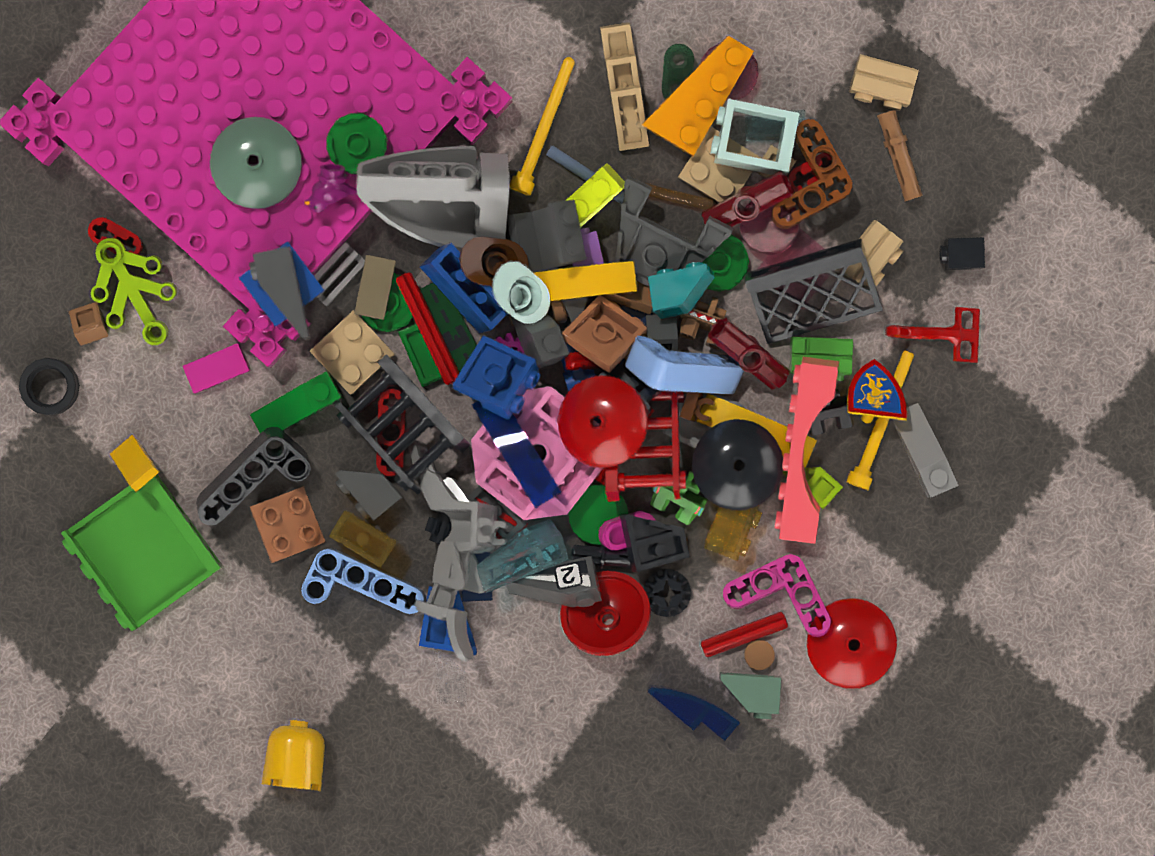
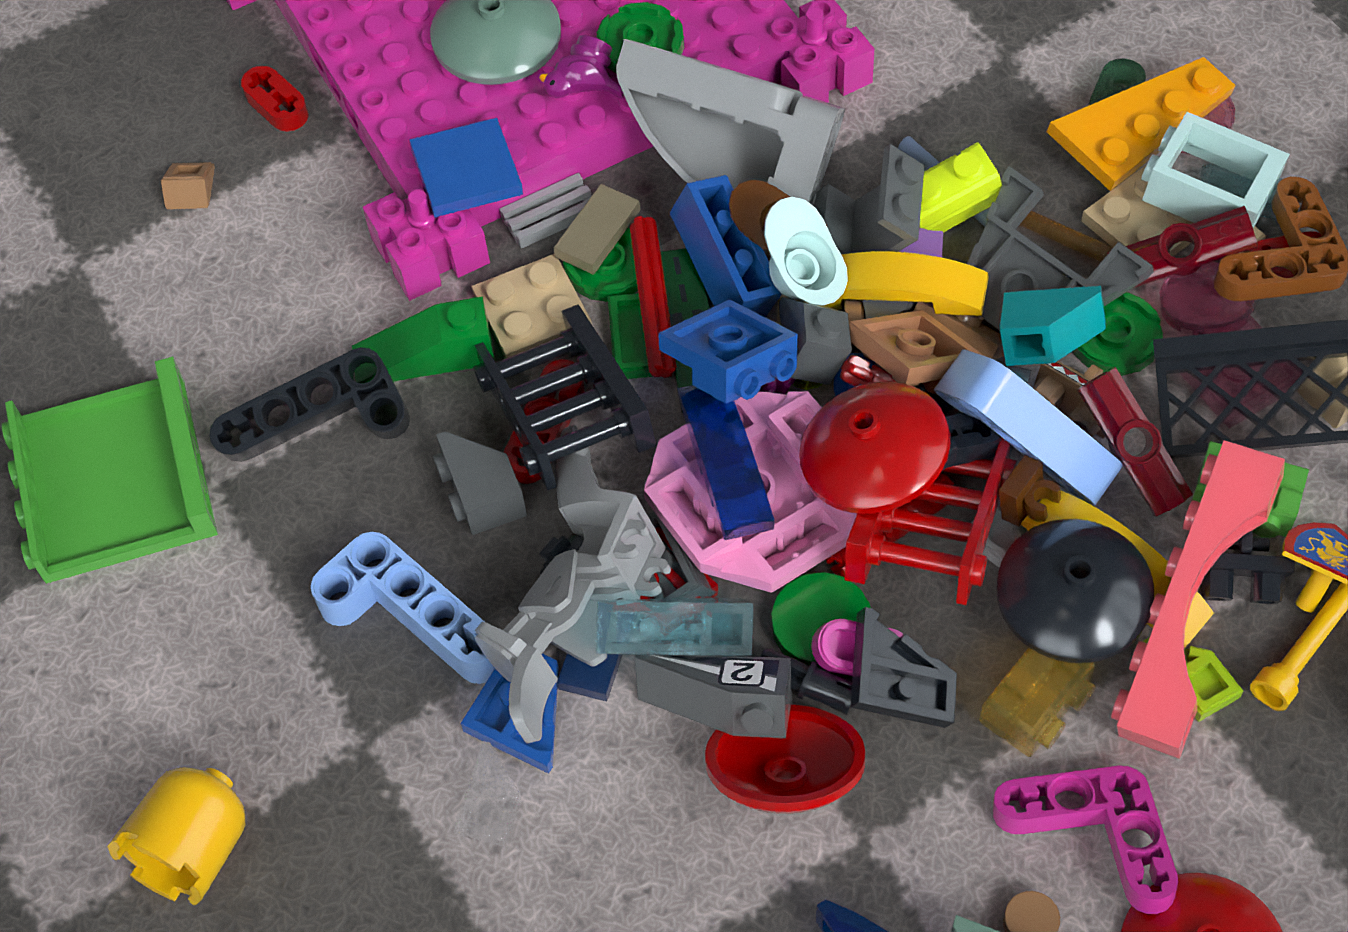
camera: 20 degrees right, 30 degrees down
black tyre [19,358,80,415] -> none
lime plant [91,238,177,345] -> none
yellow tile [110,435,159,492] -> none
dark pink tile [182,343,250,394] -> none
dark grey slope [249,246,310,340] -> none
nougat hinge [250,486,325,563] -> none
clear yellow brick [329,510,398,568] -> none
yellow piece [509,57,575,196] -> none
tan slope [600,22,649,151] -> none
black gear [644,569,691,617] -> none
bright green hips [650,471,708,525] -> none
red axle [701,612,788,657] -> none

